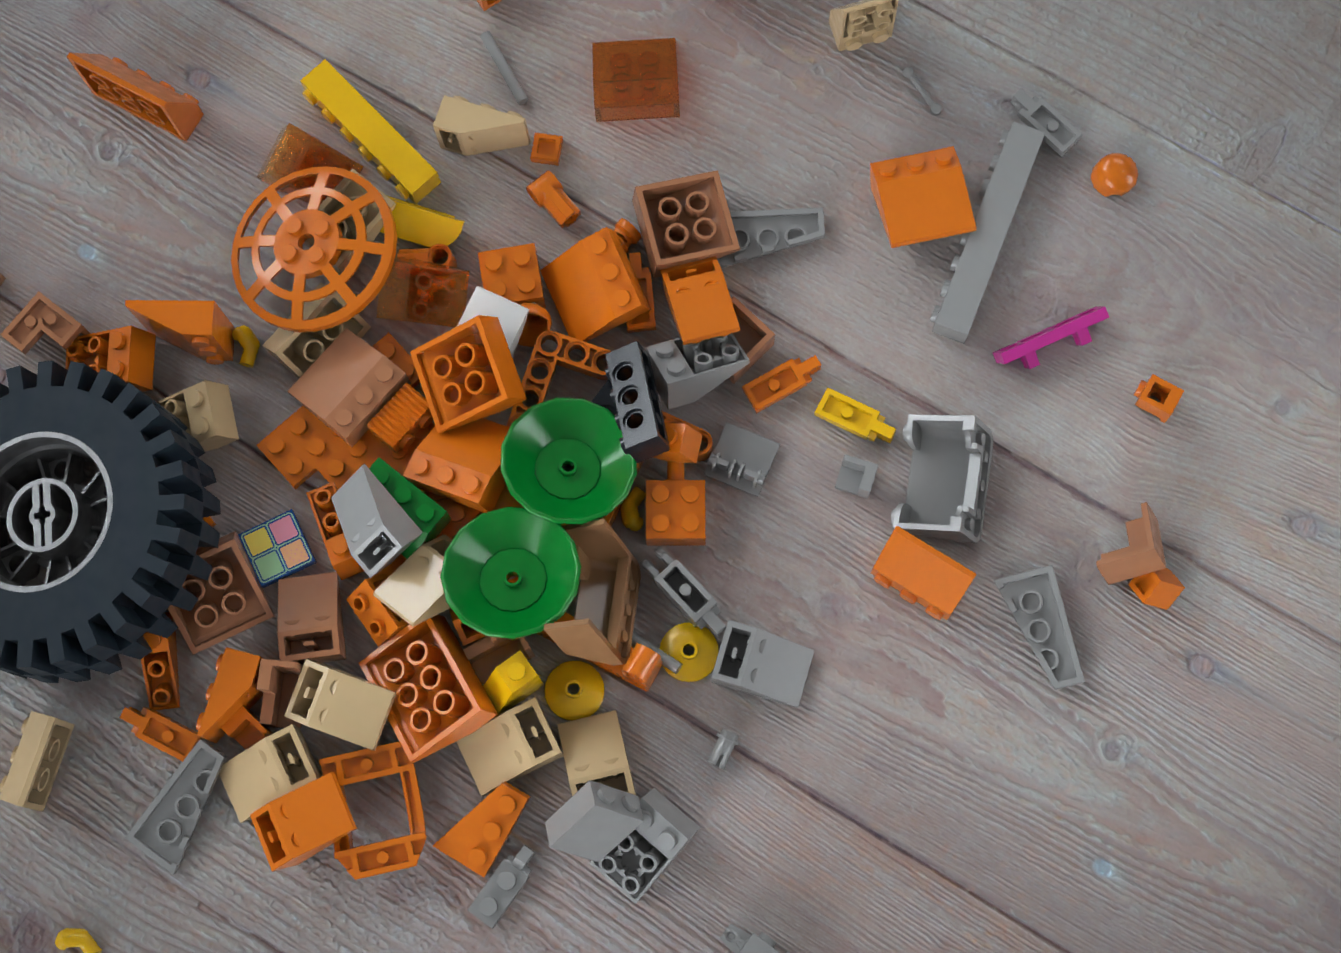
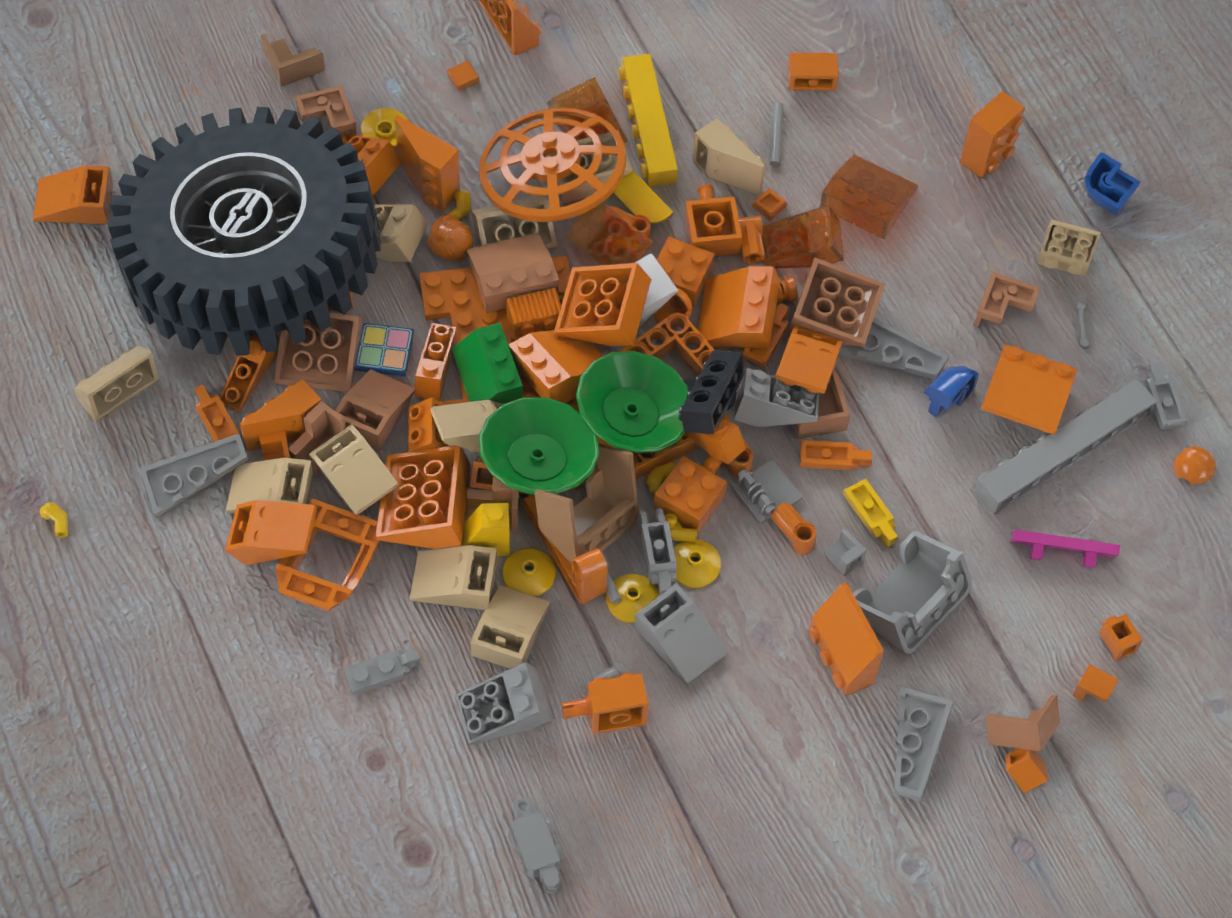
camera: 25 degrees right, 15 degrees down
light grey slope [331,464,423,578] -> none
orange wing [433,781,531,877] -> none
light grey brick [545,780,644,862] -> none
none -> yellow dish [361,108,407,148]
none -> orange hair [427,214,473,262]
none -> orange tile [447,60,479,91]
none -> orange brick [561,672,649,734]
none -> yellow arm [664,514,697,542]
none -> yellow dish [674,540,721,588]
none -> orange brick [684,184,742,256]
none -> clear orange slope [762,205,844,269]
none -> orange piece [770,502,816,555]
none -> blue brick [923,366,979,417]
none -> nougat panel [974,272,1040,327]
none -> orange panel [1073,664,1119,702]

